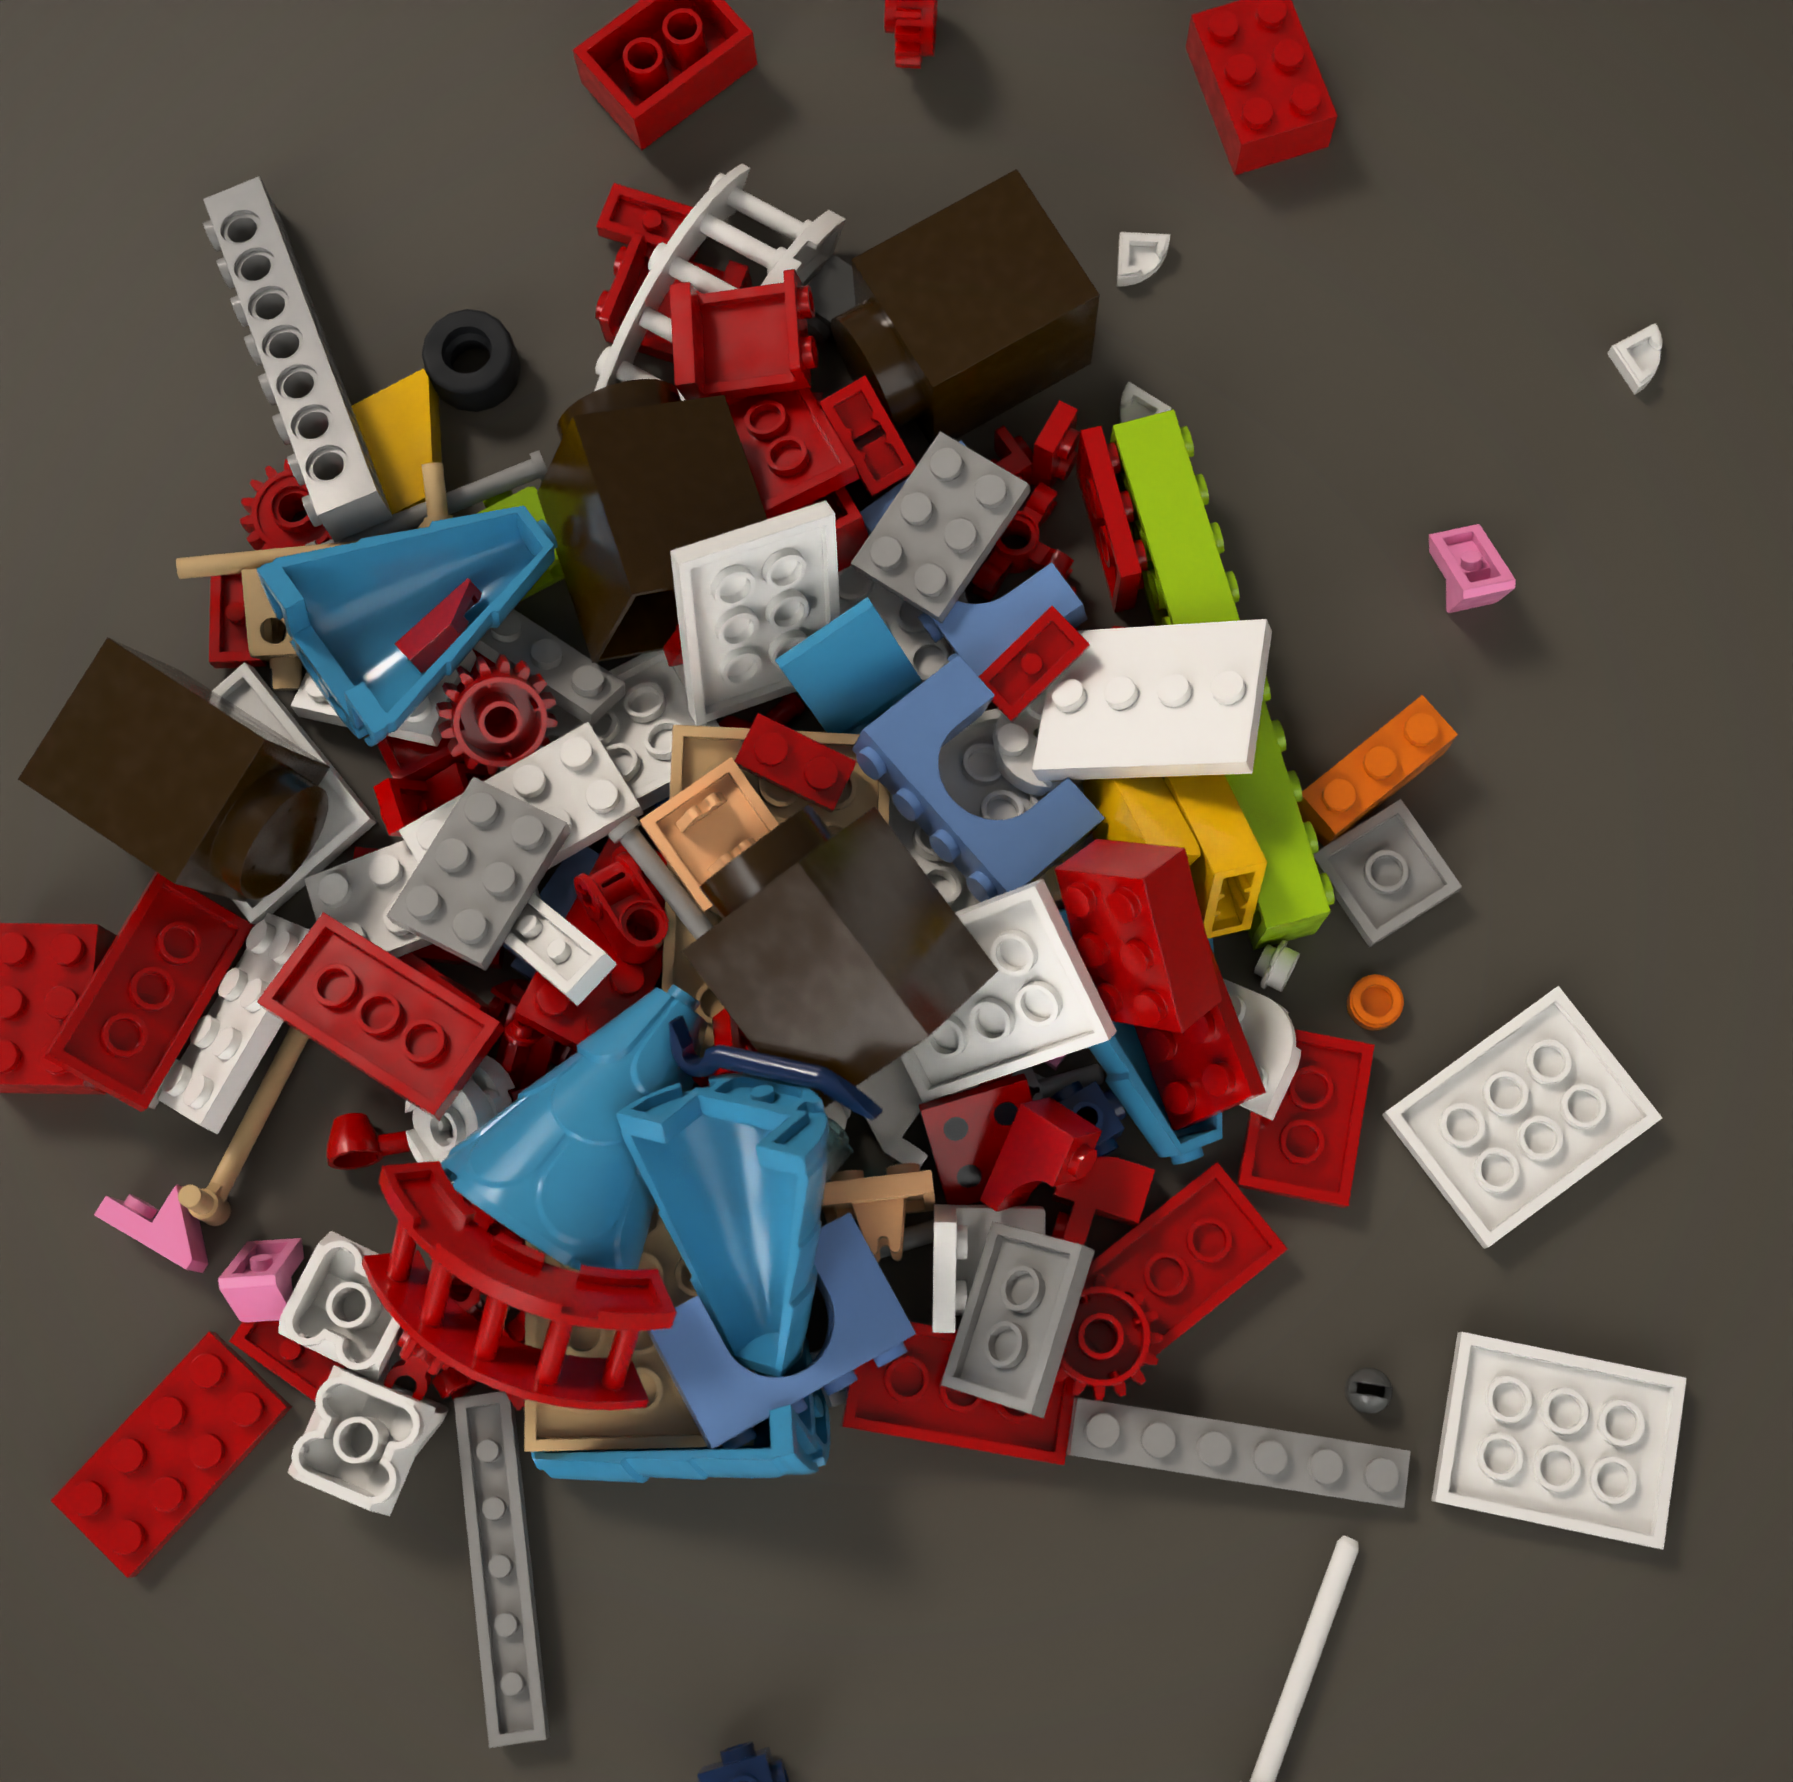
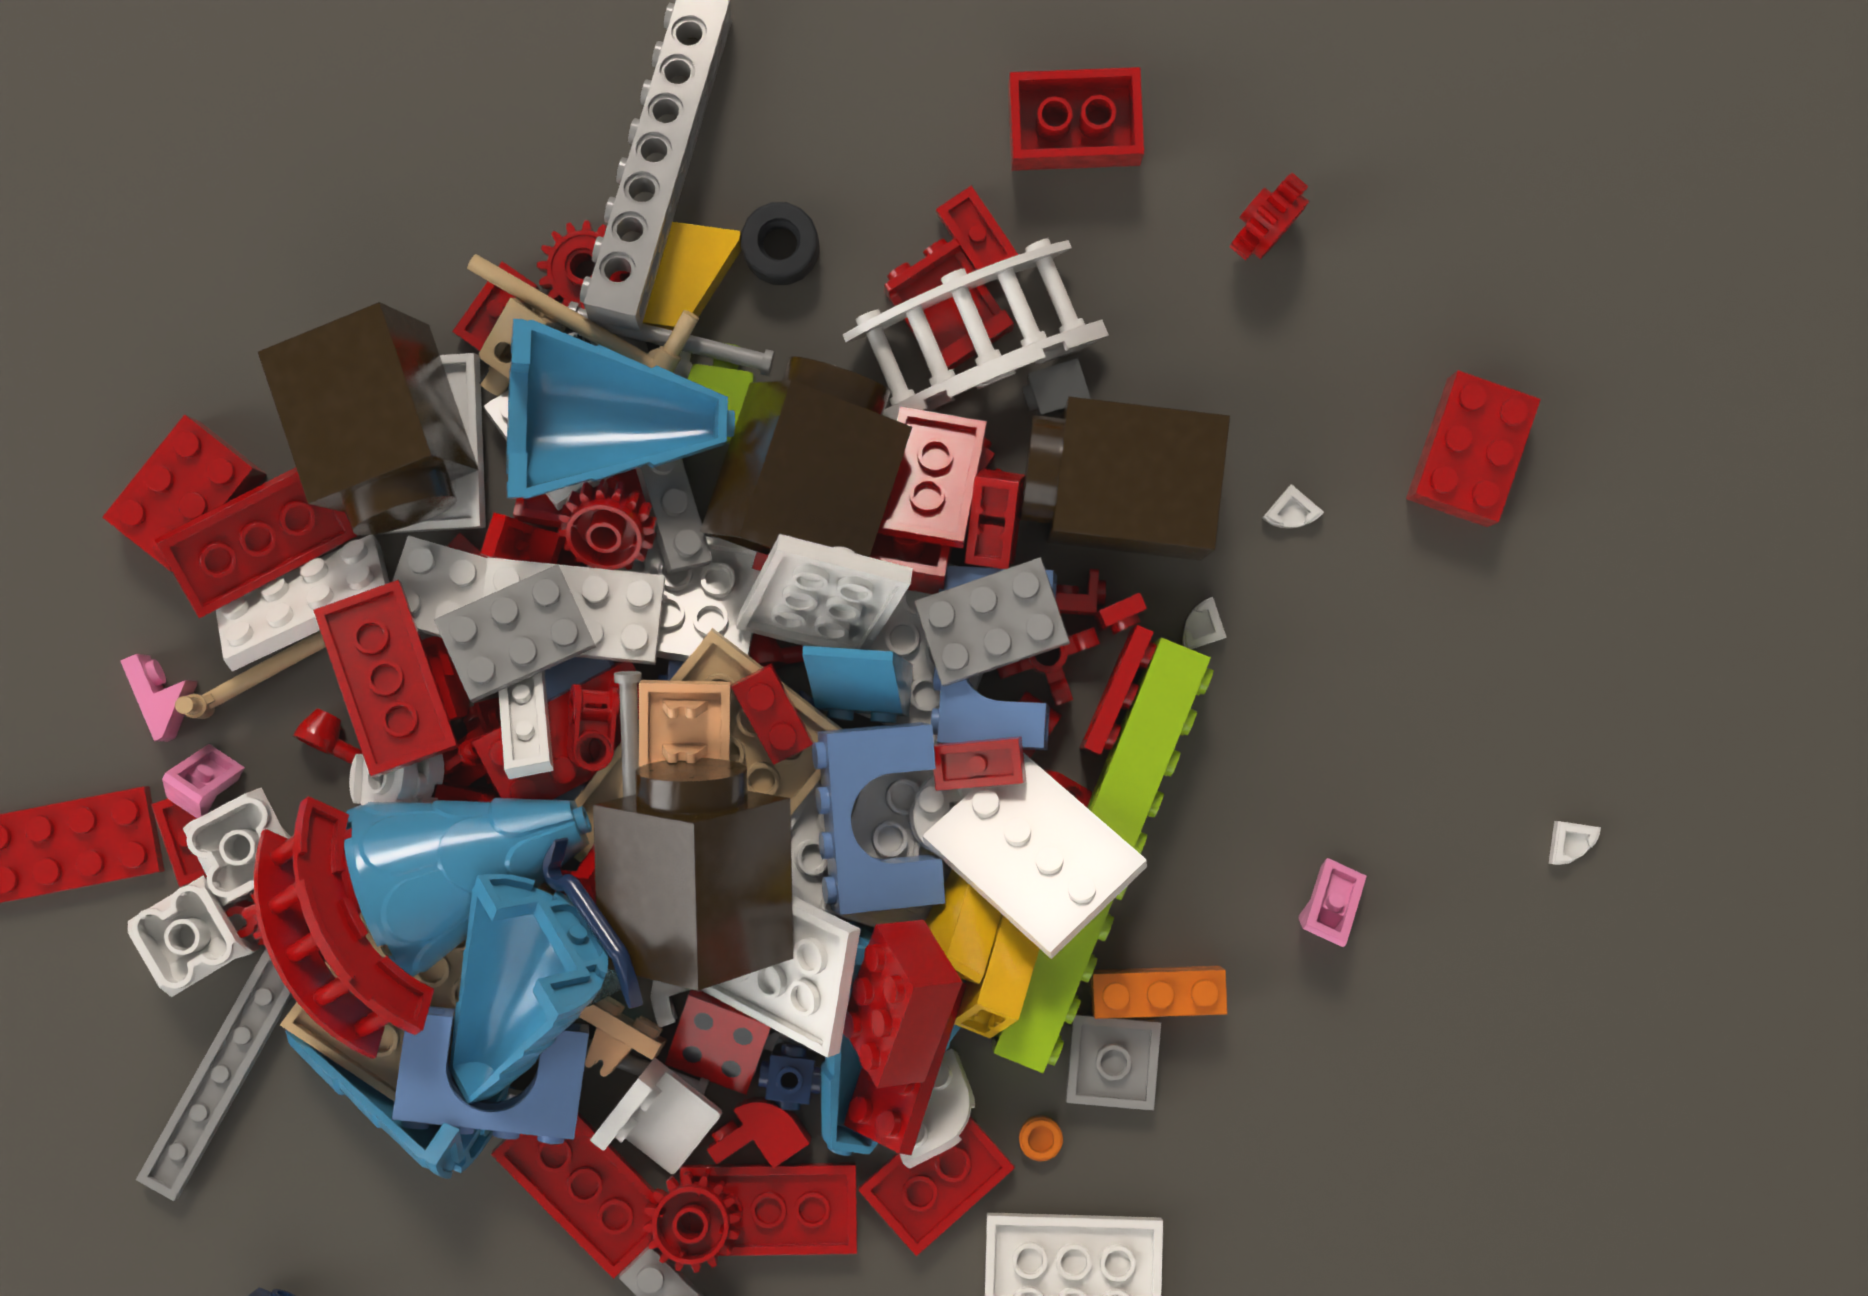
camera: 30 degrees right, 10 degrees up
red tile [394,578,482,673] -> none
red panel [669,269,818,400] -> none
light grey plate [941,1221,1095,1418] -> none
red arch [980,1097,1102,1212] -> none
white plate [1254,940,1300,992] -> none

